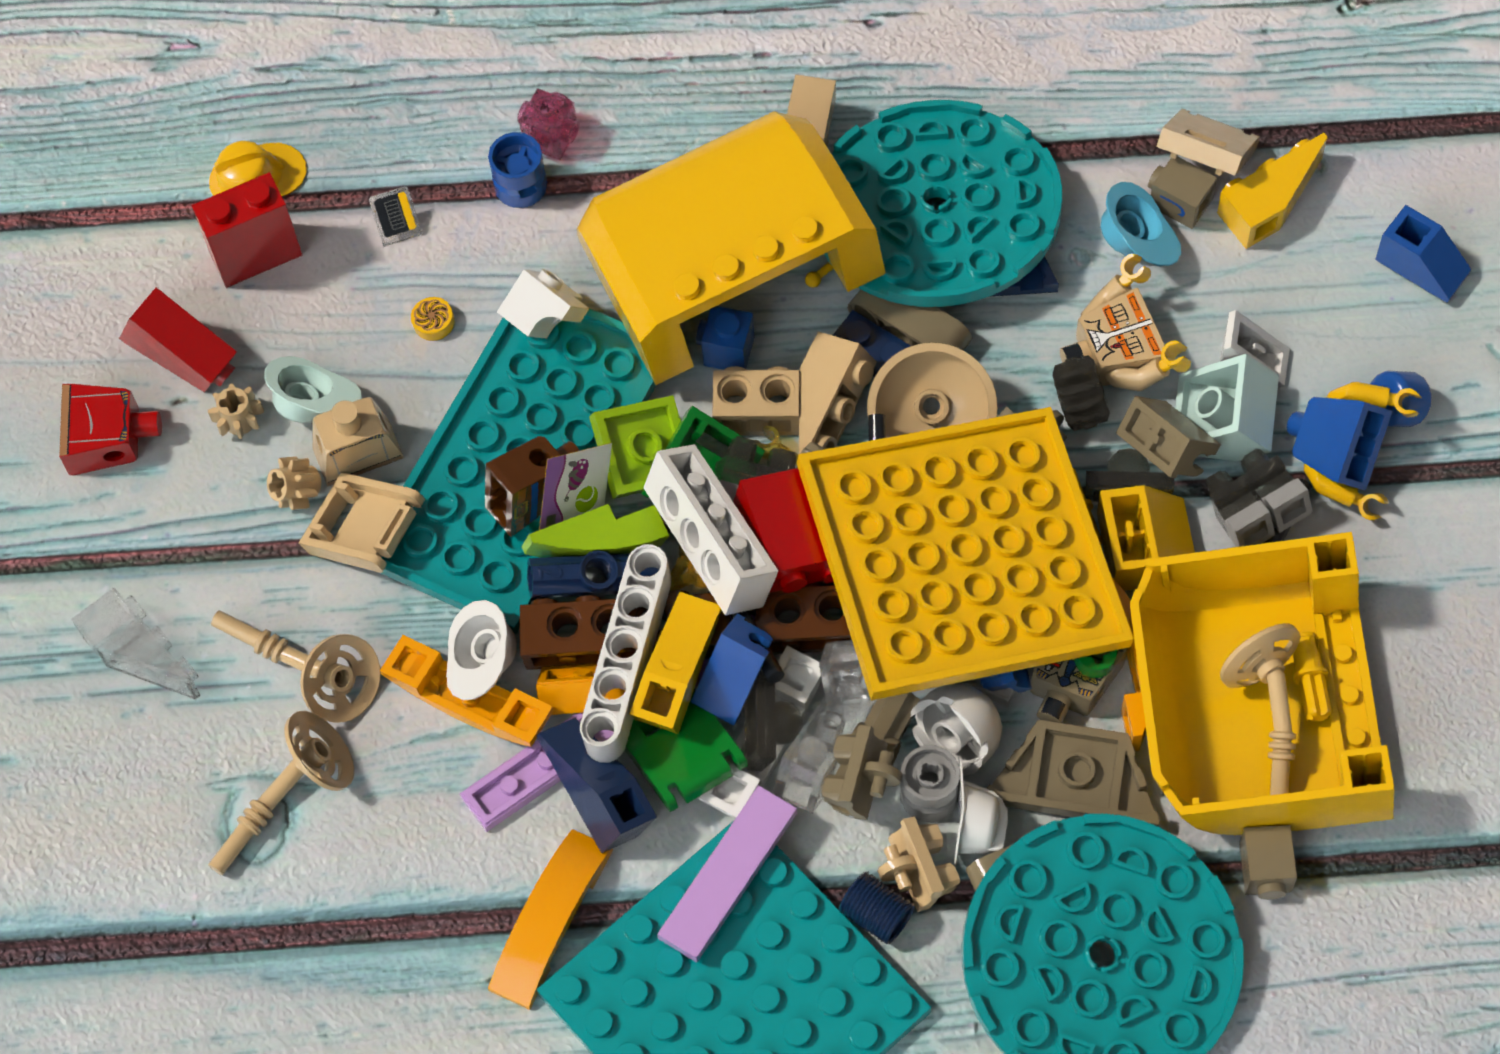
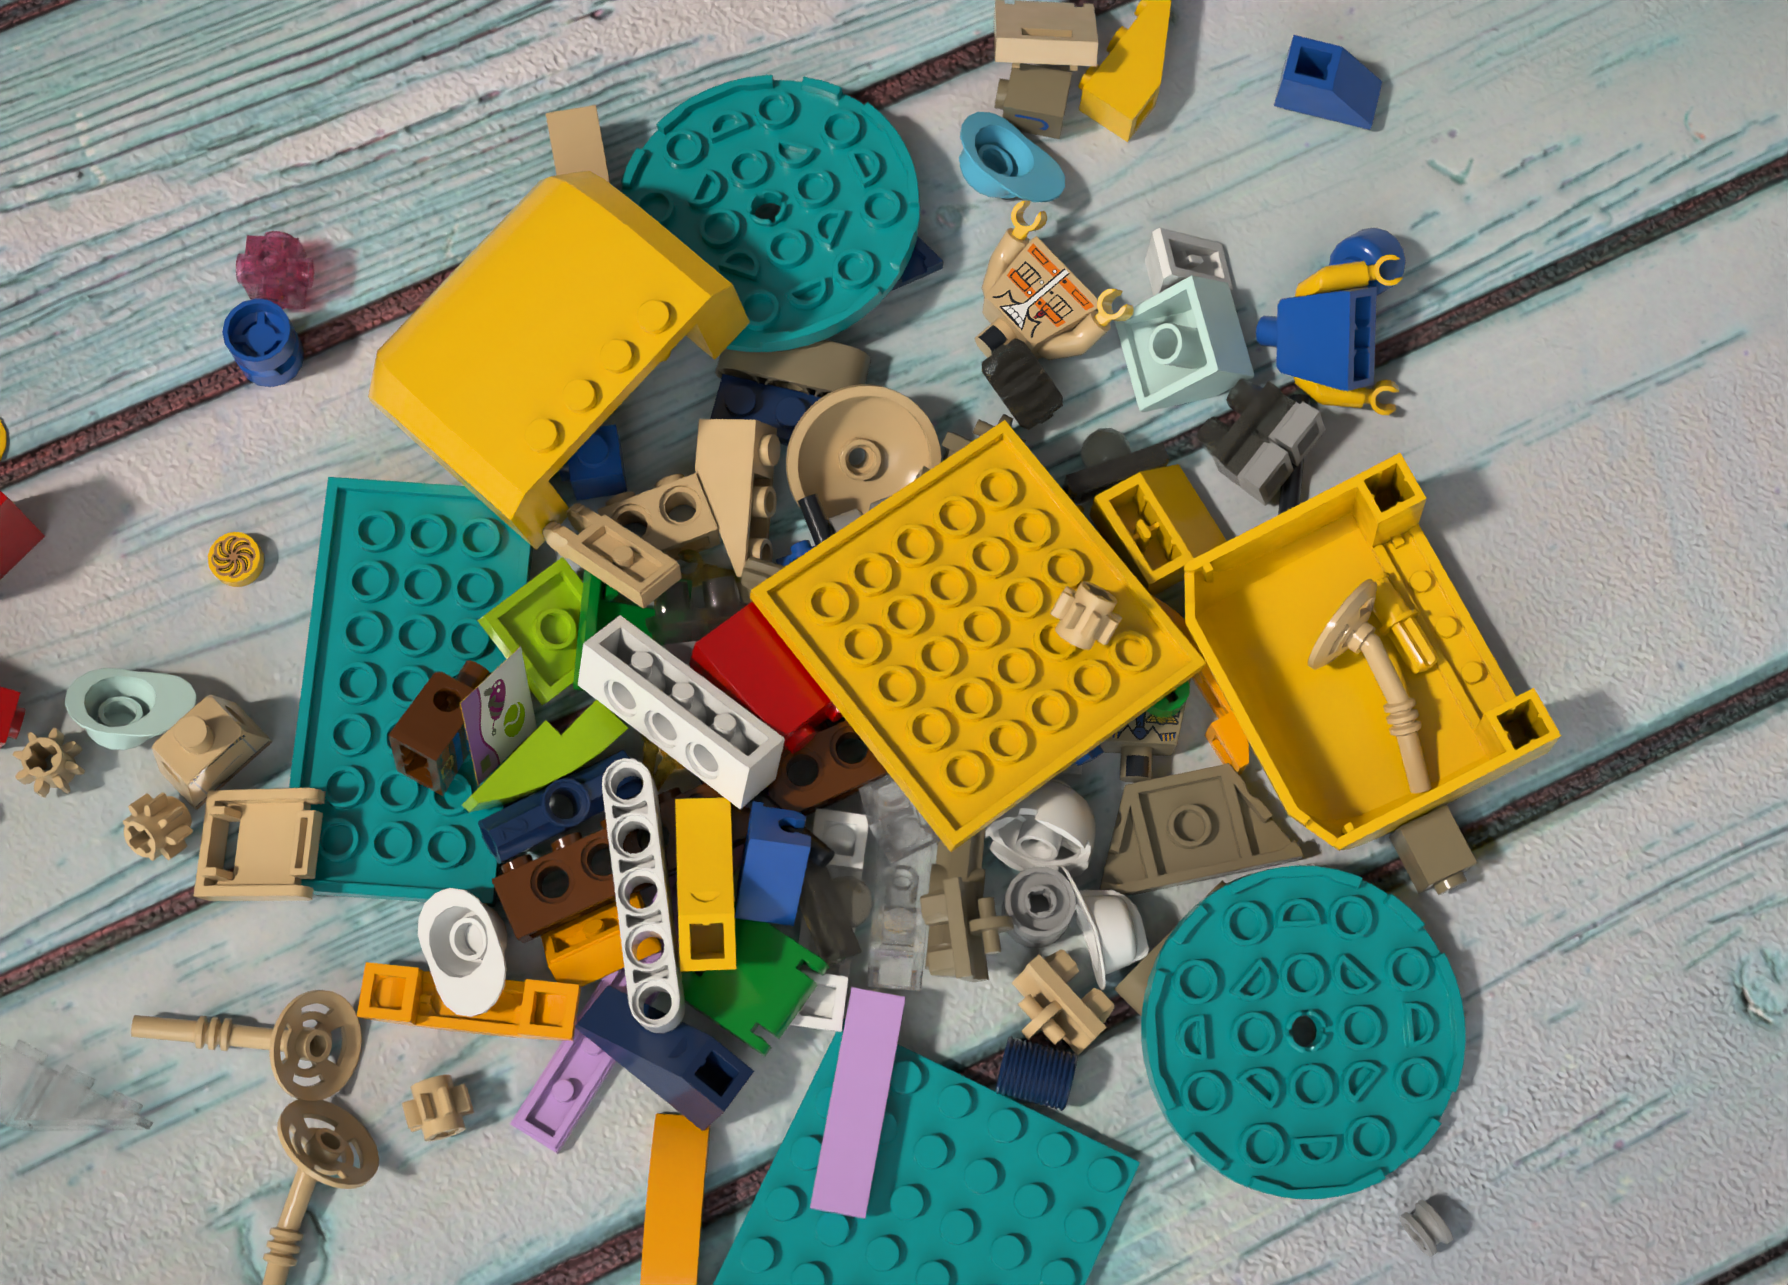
camera: 30 degrees left, 10 degrees up
slope [368,187,423,247] -> none
white brick [497,269,589,338] -> none
dark tan hinge [1116,396,1221,478] -> none
none -> tan gear [402,1075,474,1142]
none -> tan hinge [542,503,682,609]
none -> tan gear [1050,581,1122,650]

